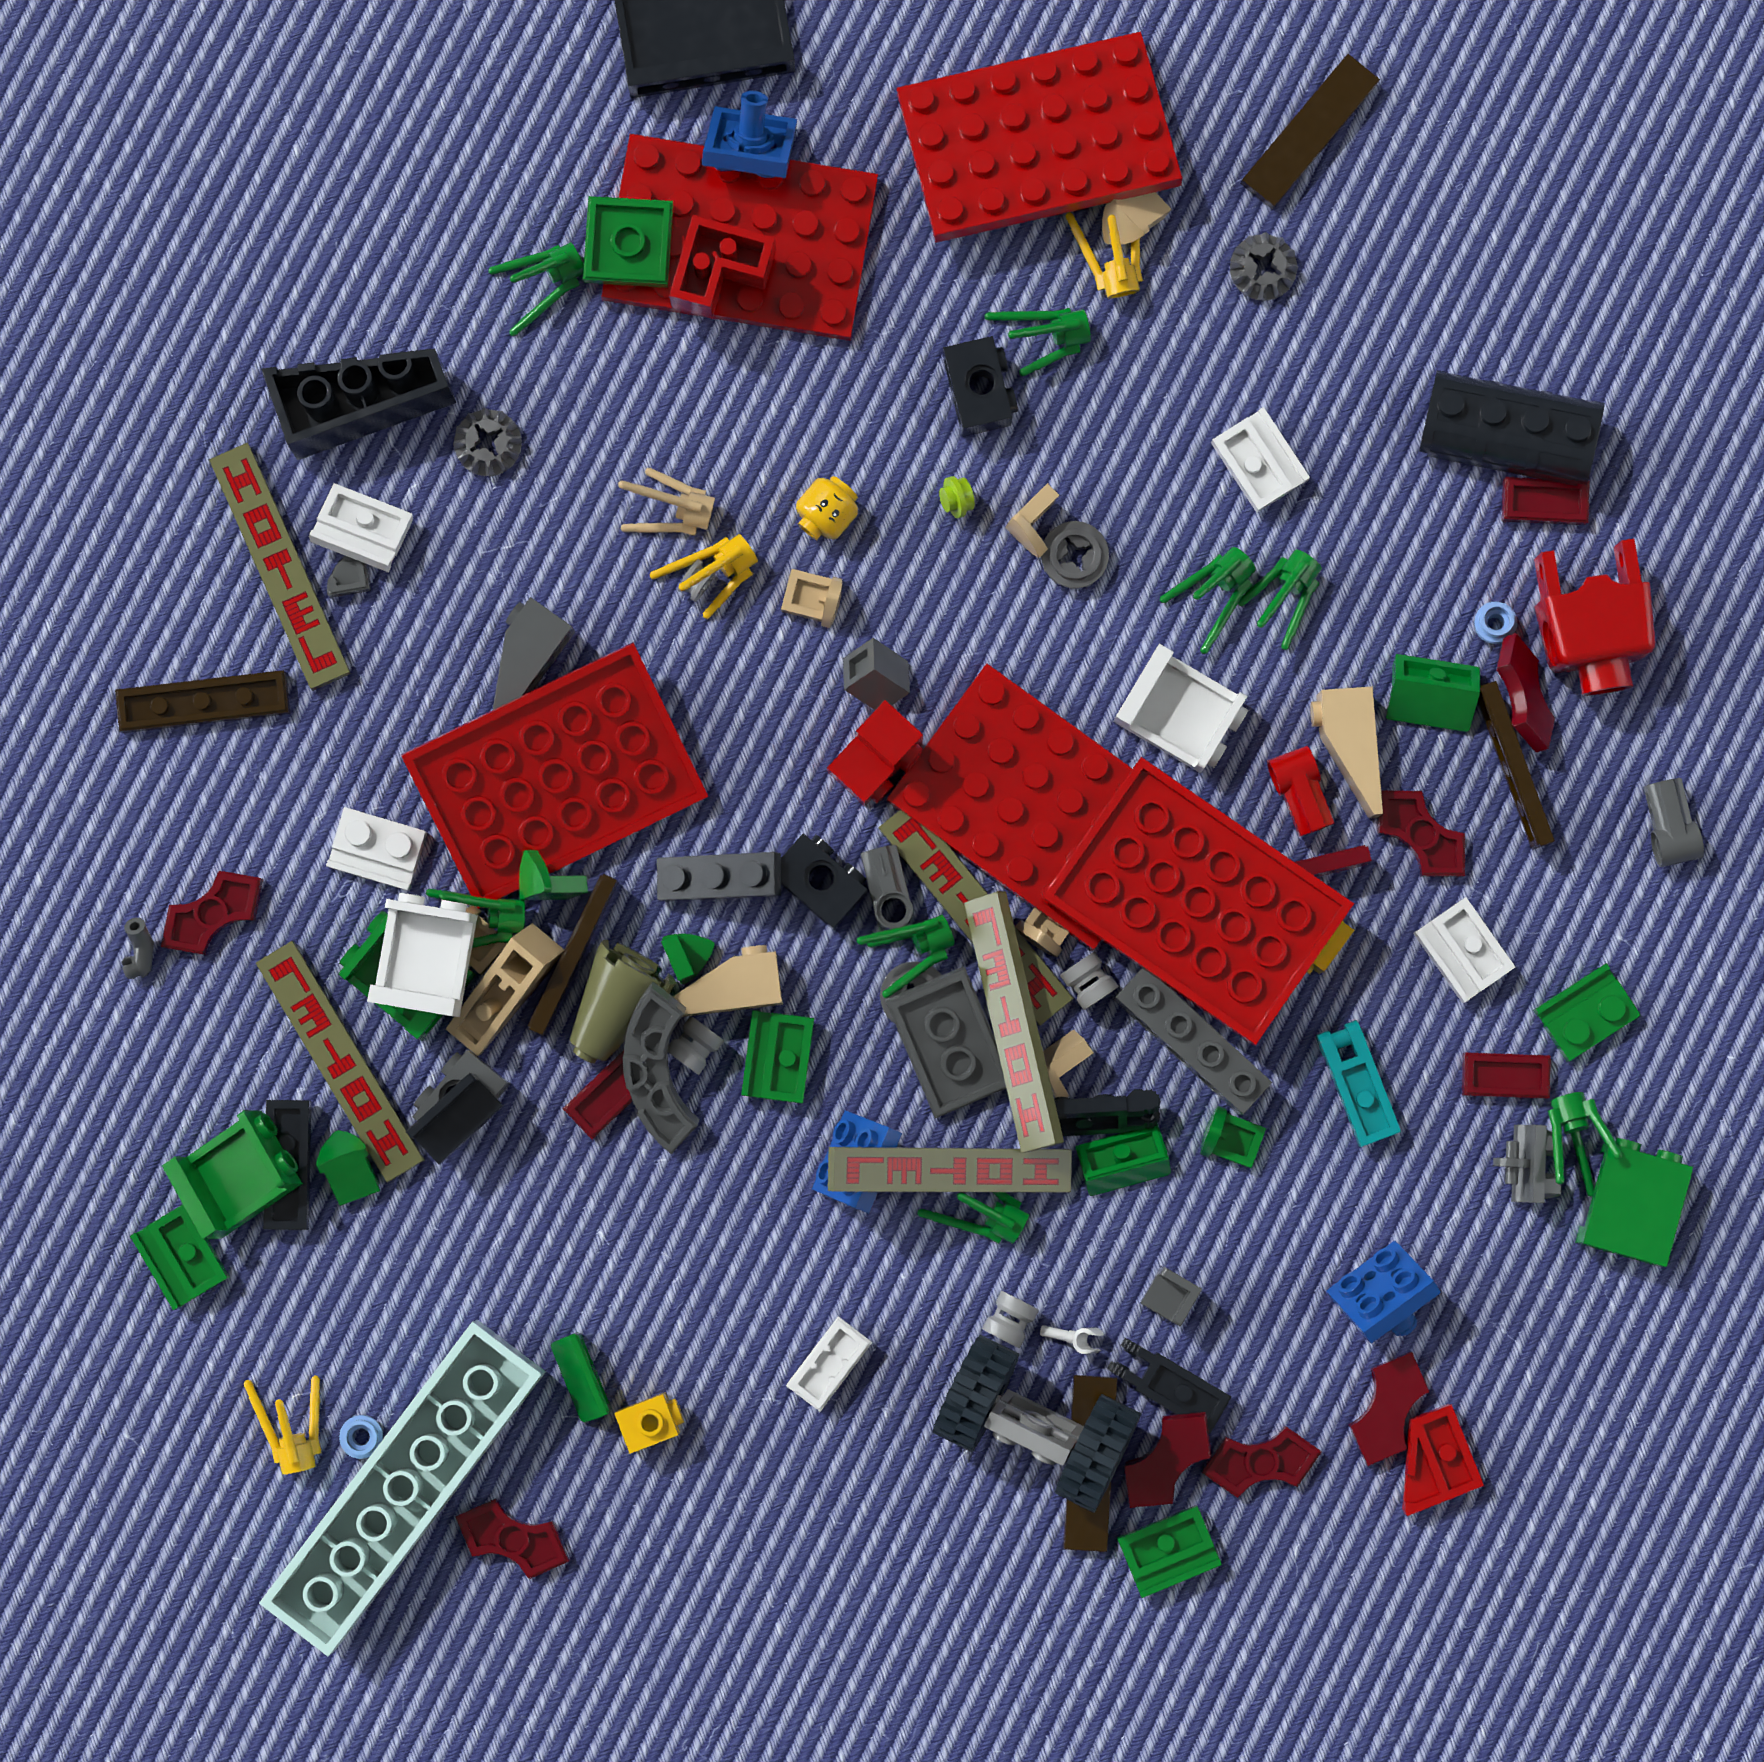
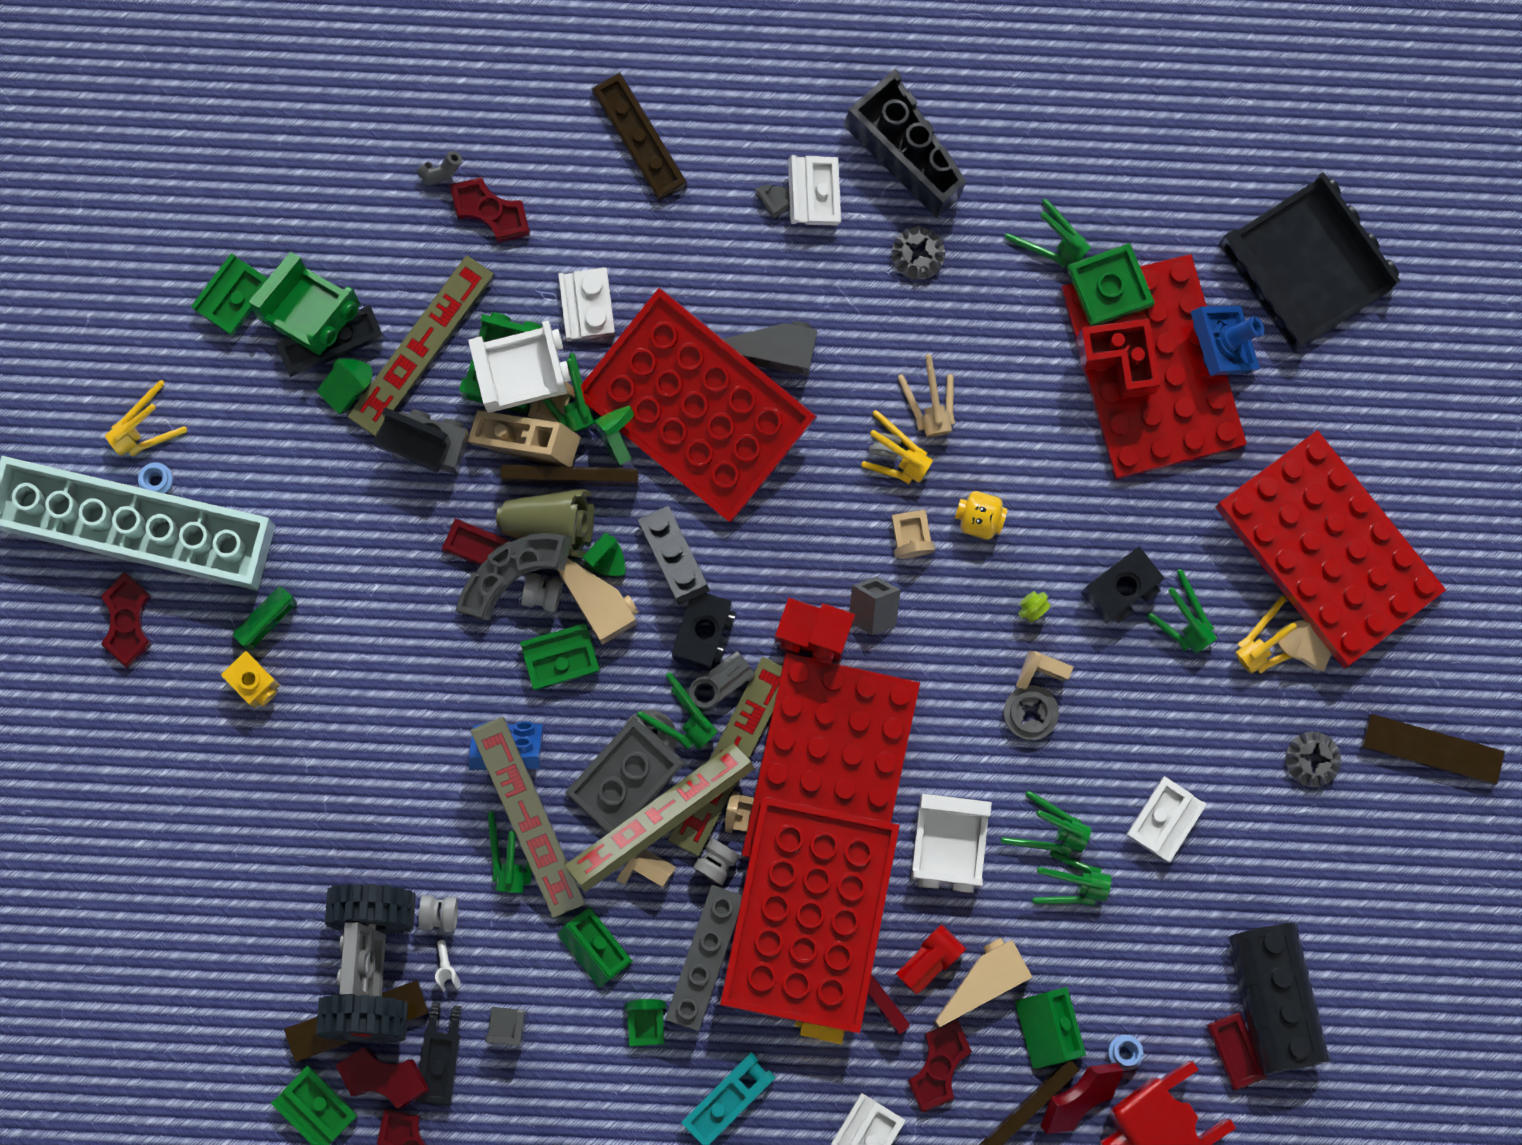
camera: 65 degrees right, 5 degrees down
olive tile [209,442,351,691] -> none
white plate [786,1316,872,1411] -> none
black hinge [1054,1089,1161,1137] -> none

